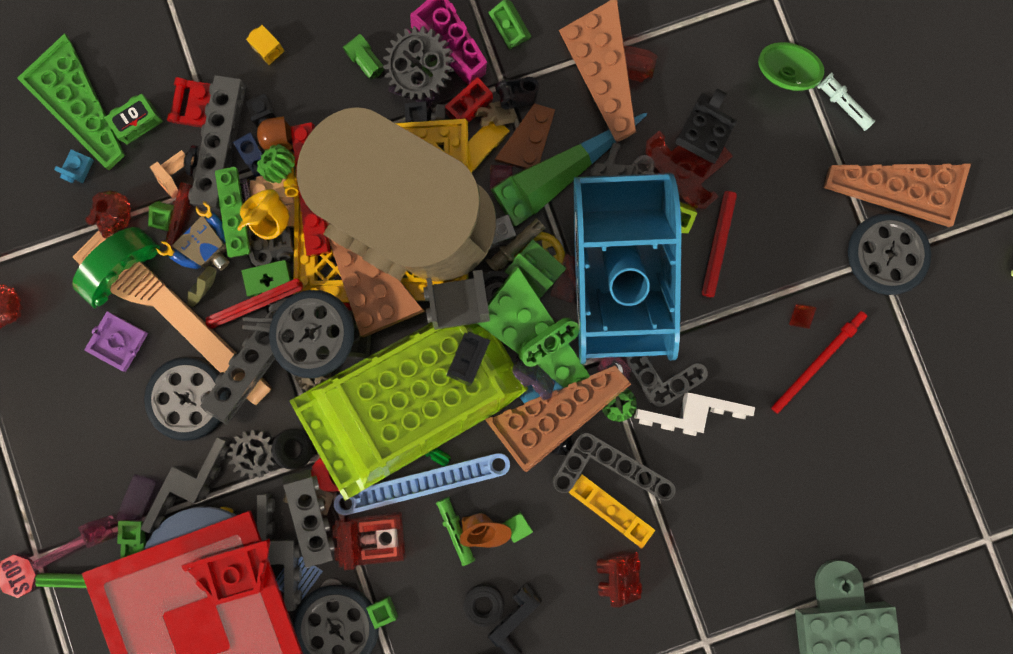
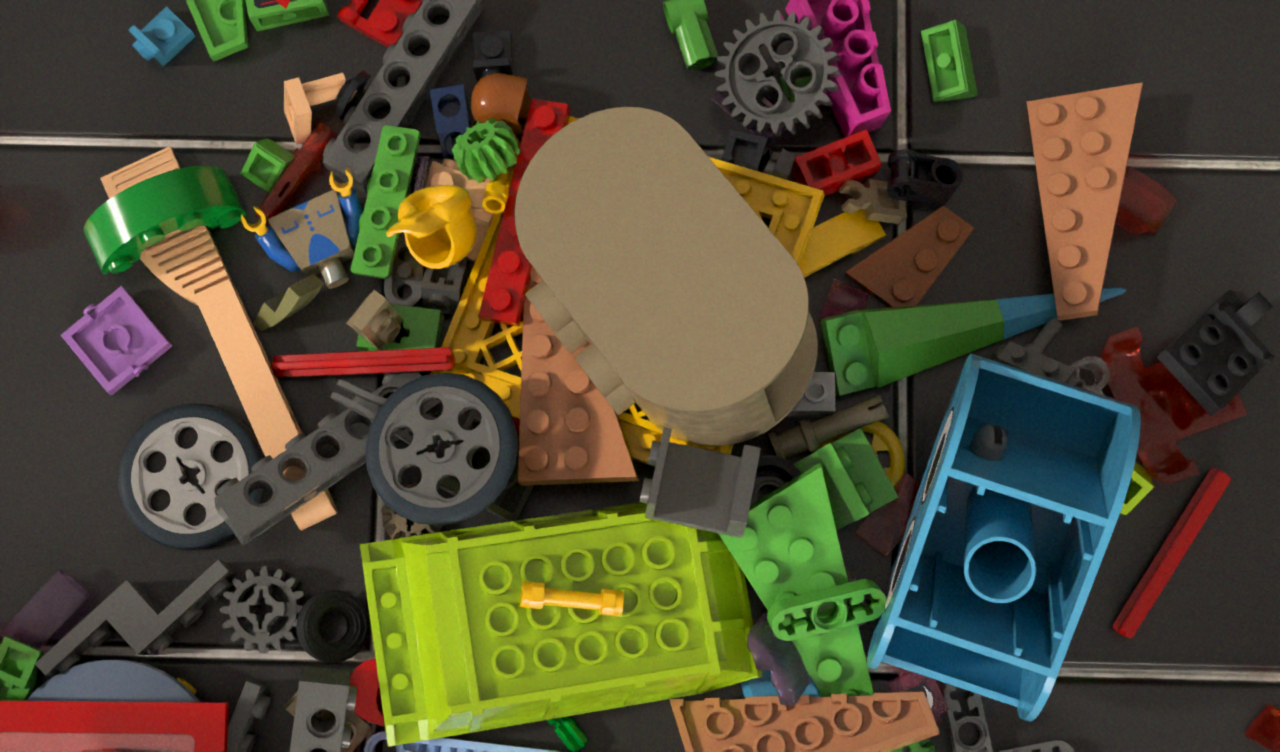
camera: 20 degrees right, 5 degrees down
clear red animal [85,190,132,239] -> none
black hinge [446,332,491,386] -> none
none -> dark tan plate [346,290,403,350]
none -> yellow bar [520,582,624,616]
none -> dark grey hinge [970,424,1008,461]

